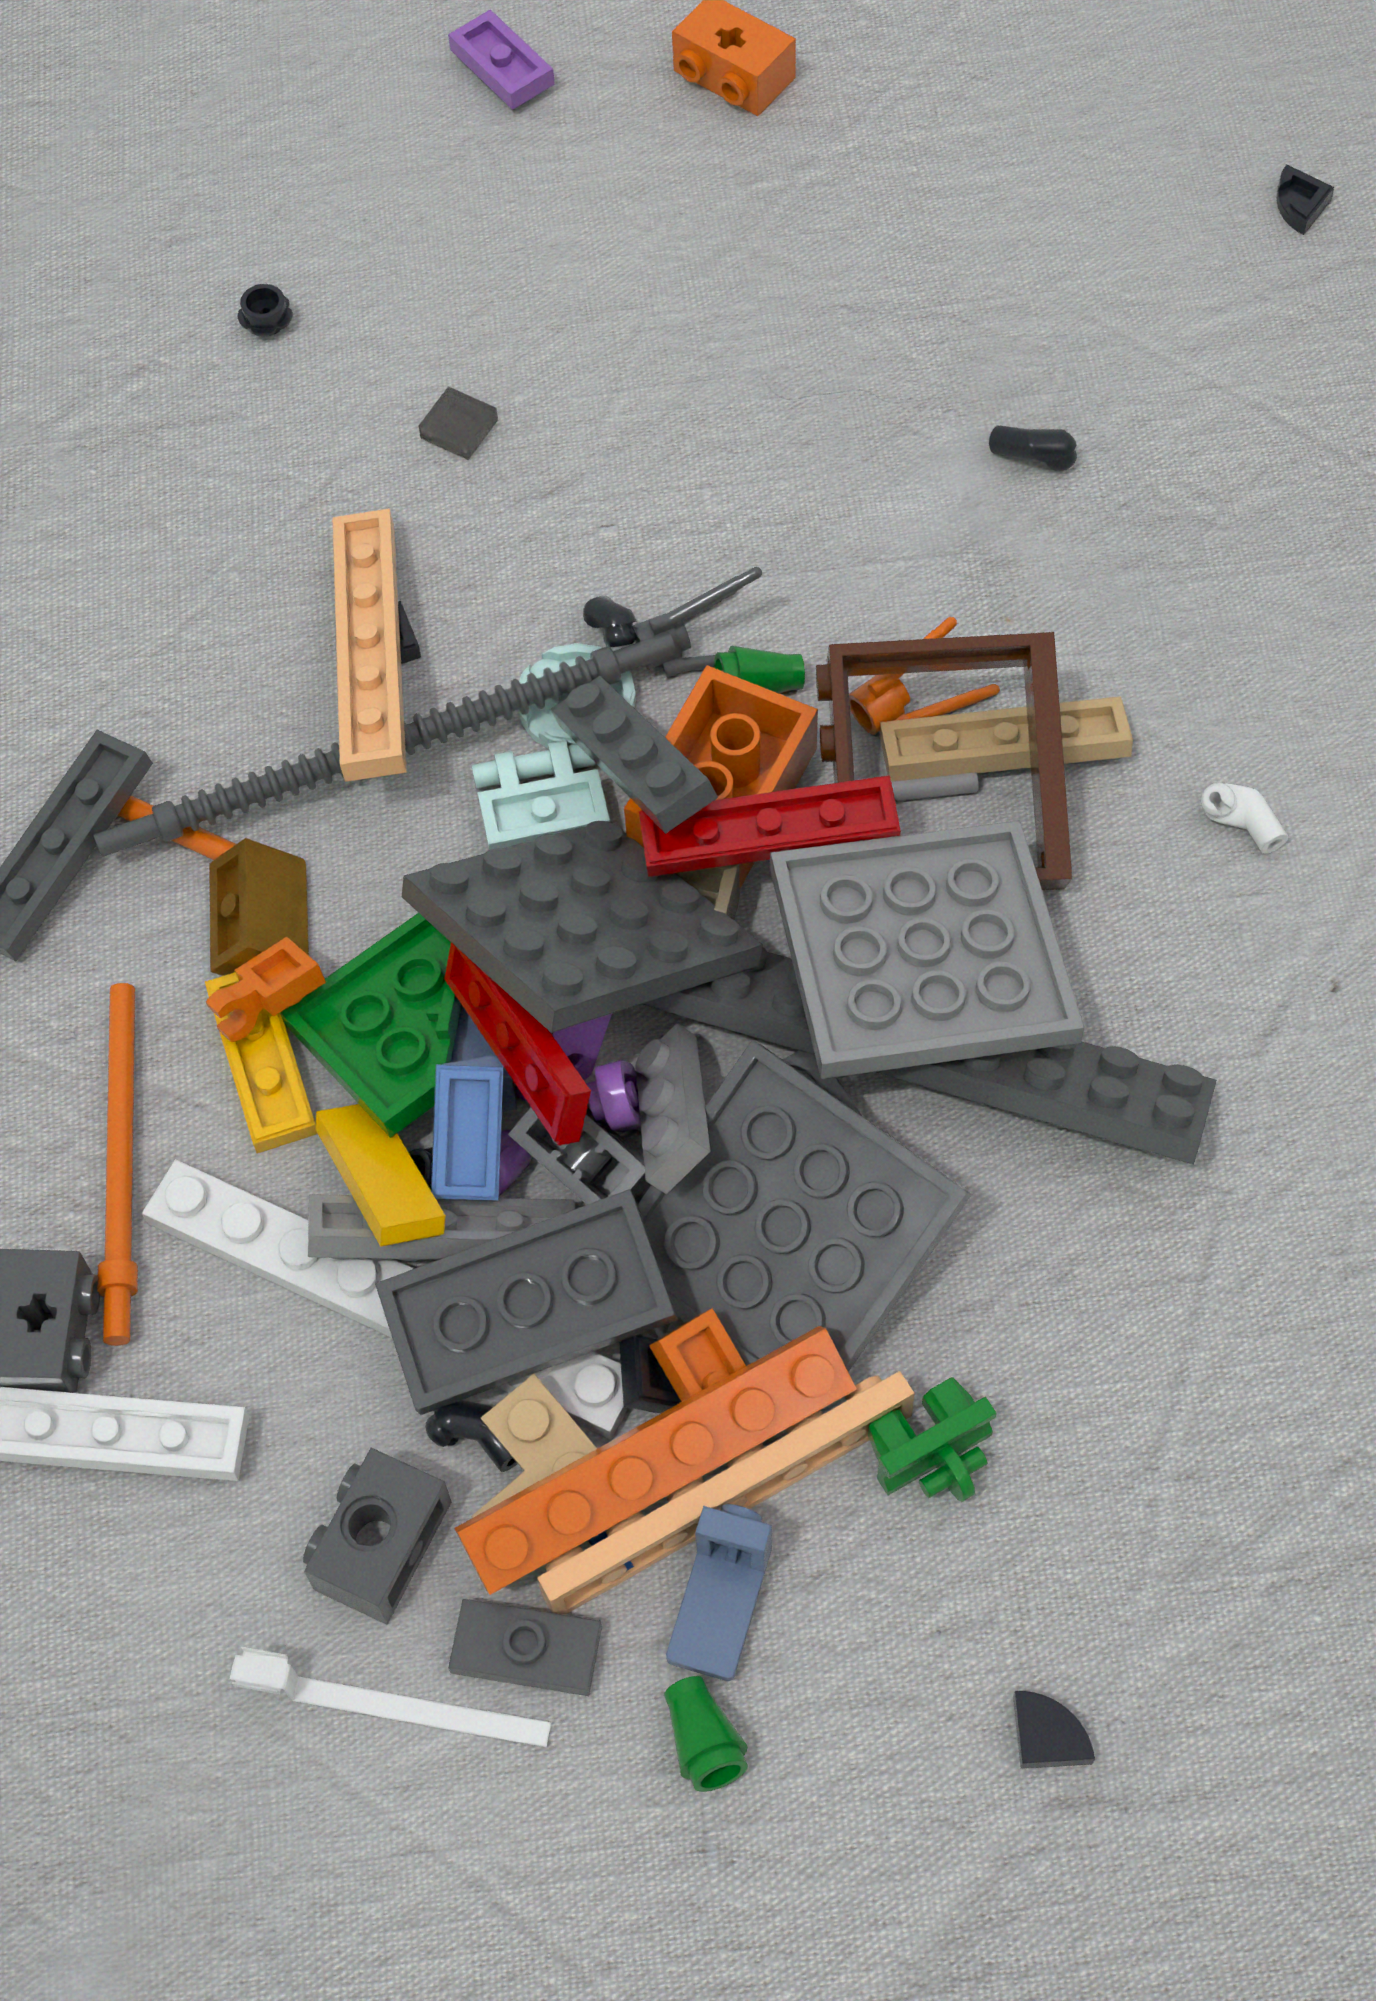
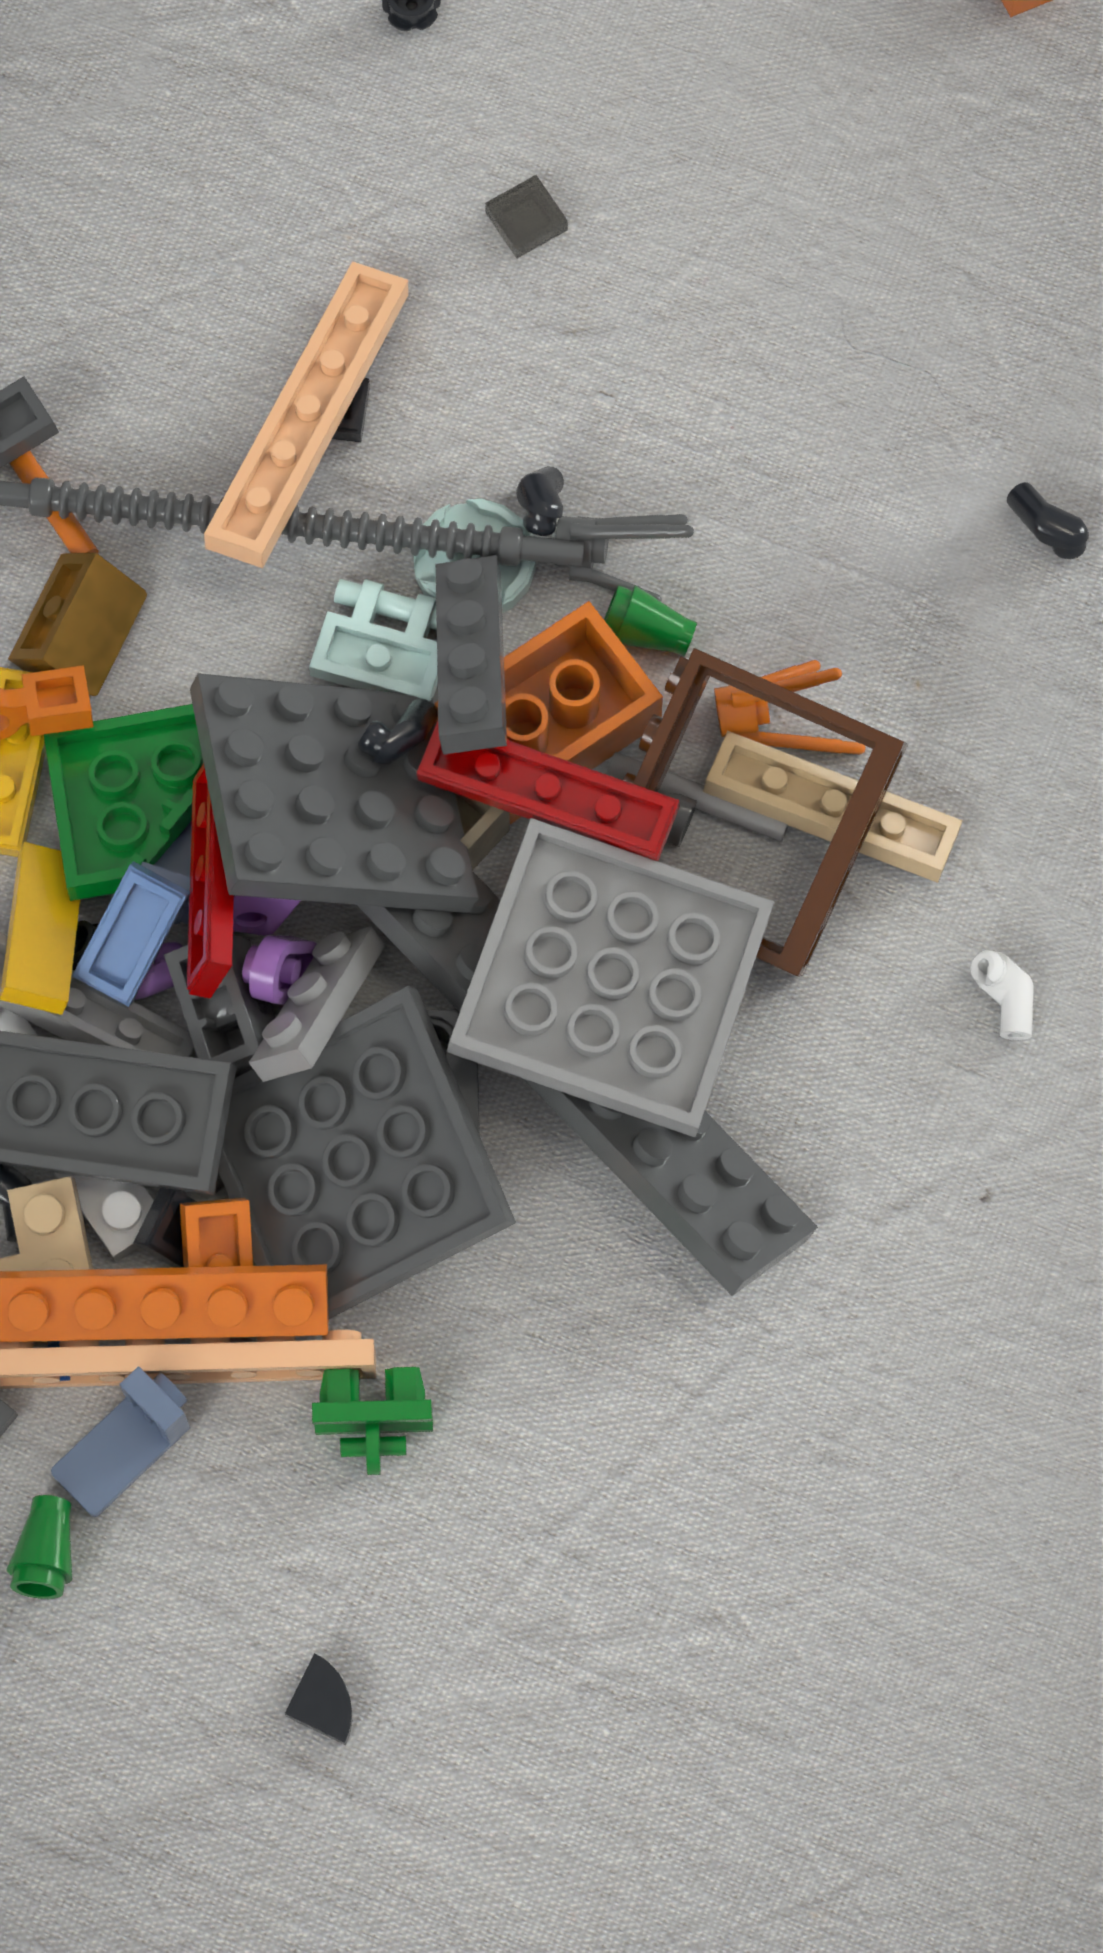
camera: 25 degrees right, 10 degrees up
none -> black arm [358,699,438,764]

